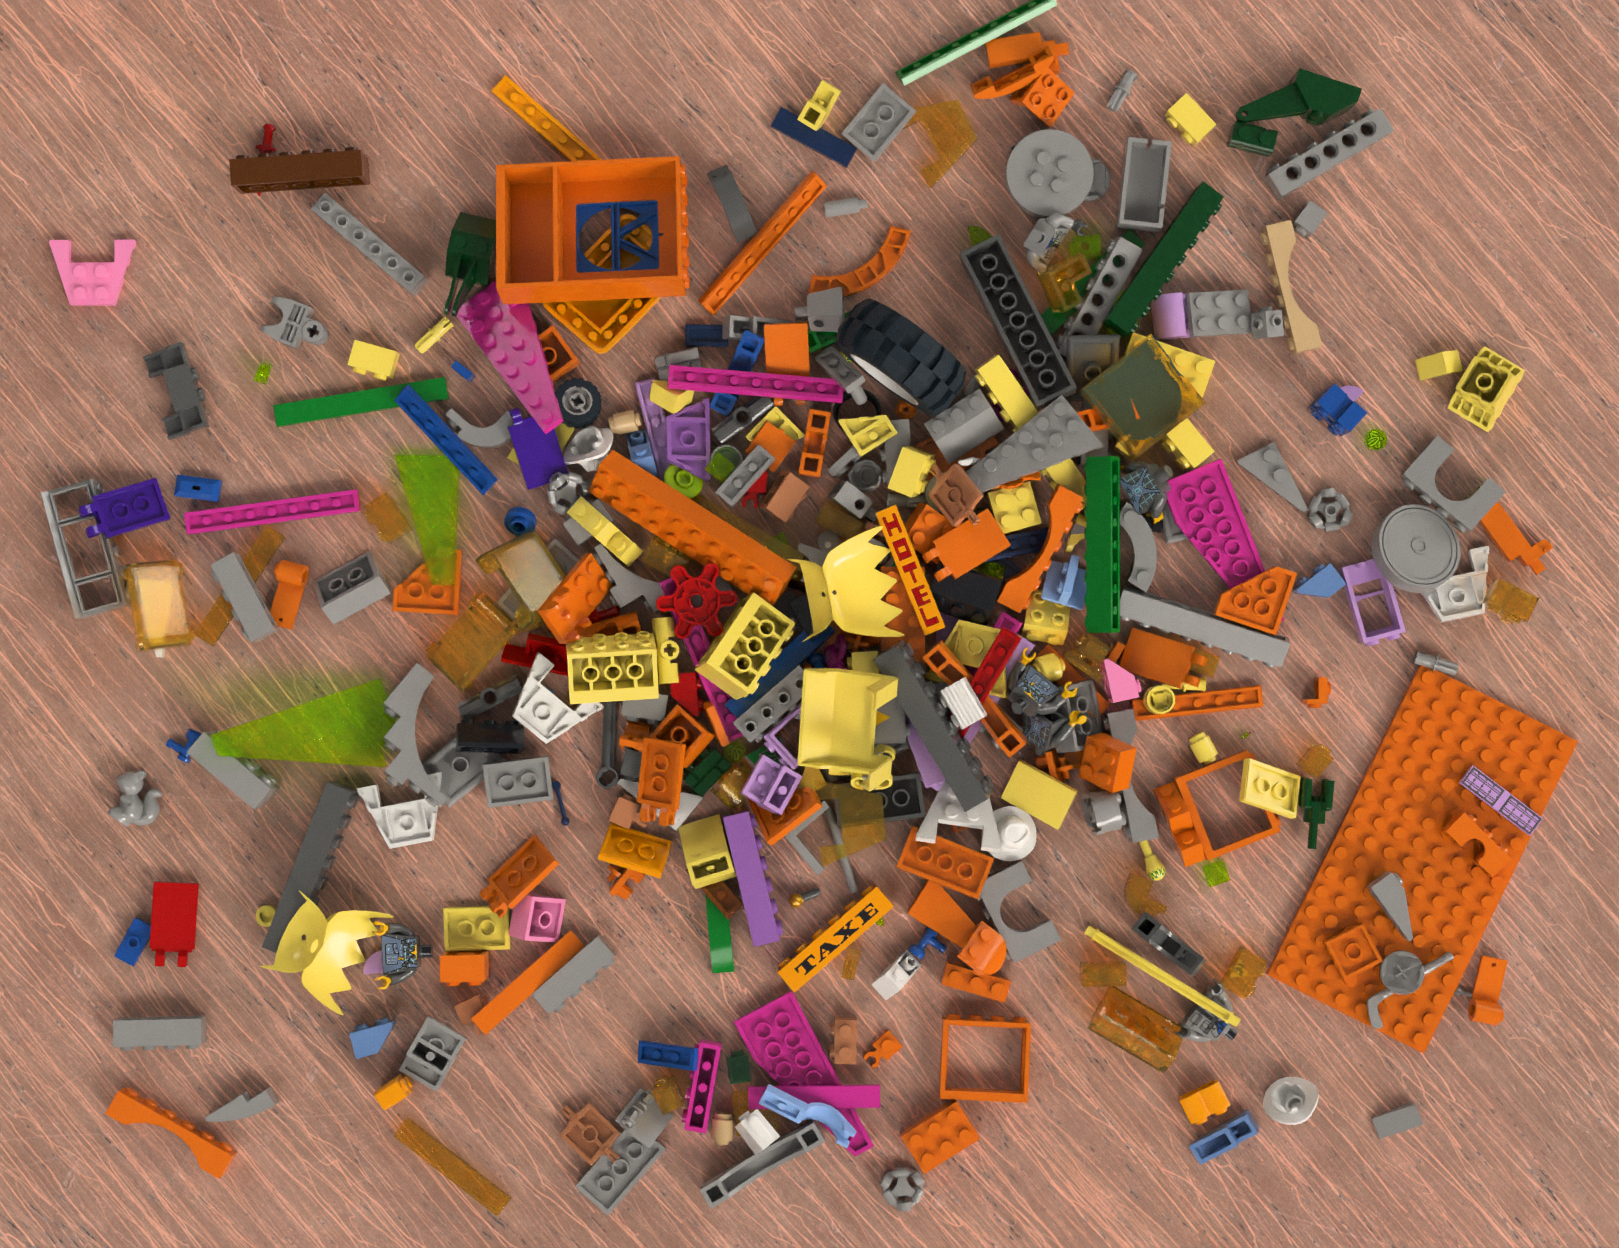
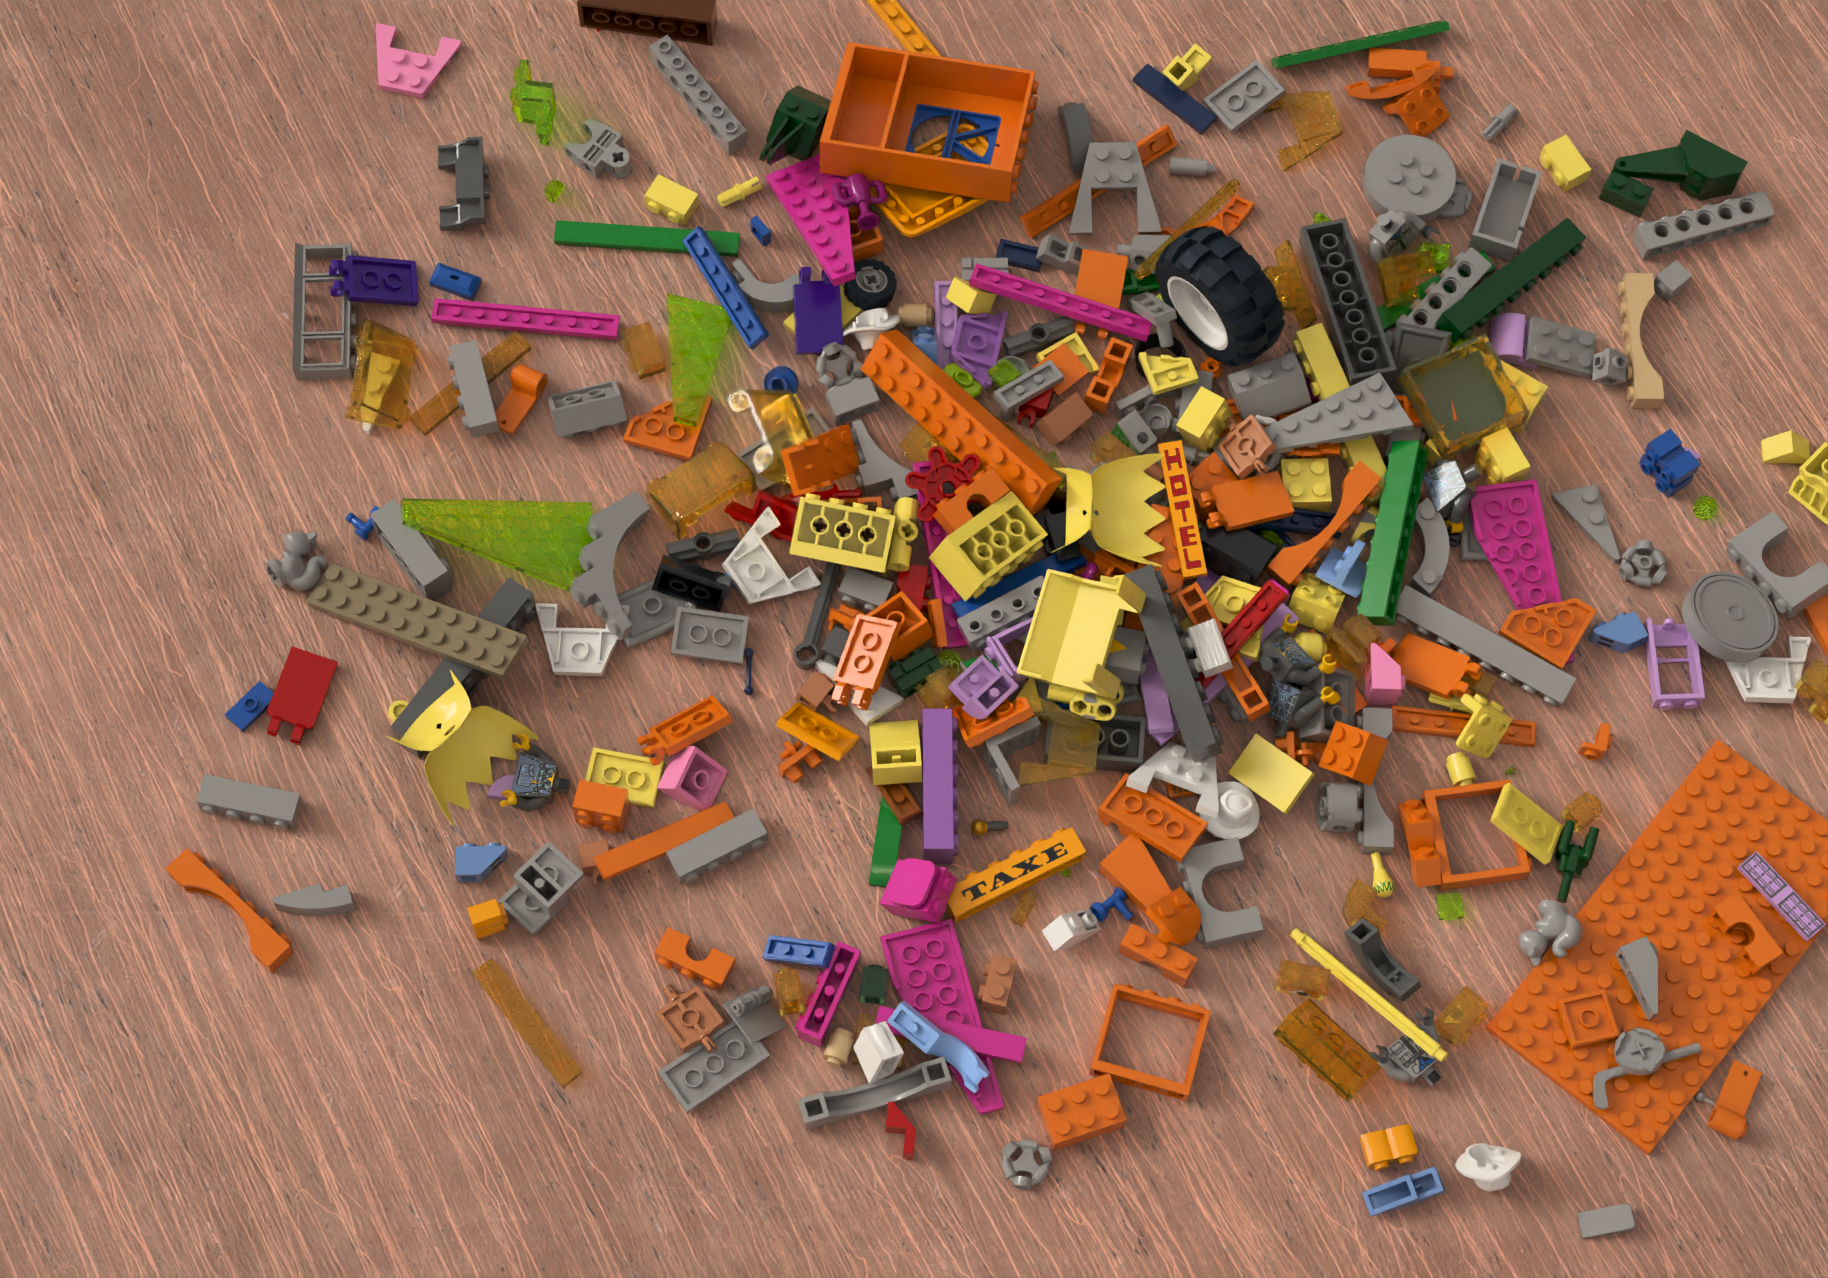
camera: 15 degrees right, 20 degrees down
light yellow arch [567,496,643,567] -> none
blue slope [709,330,765,417] -> none
light grey bar [824,807,859,893] -> none
orange plate [863,1029,903,1068] -> none
light yellow wheel [1143,686,1175,714] -> none
light grey axle [1413,650,1458,675] -> none
none -> dark tan plate [306,563,530,680]
none -> clear neon green bracket [510,59,556,146]
none -> orange arch [654,927,736,991]
none -> magenta piece [831,173,888,231]
none -> dark pink brick [880,858,957,923]
none -> red slope [885,1101,916,1160]
none -> orange arch [933,468,1010,535]
none -> light grey wing [1069,142,1161,235]
none -> clear yellow piece [1134,179,1240,280]
none -> clear yellow bracket [1262,240,1317,330]
none -> light yellow bracket [1456,693,1513,759]
none -> light grey animal [1517,900,1583,966]

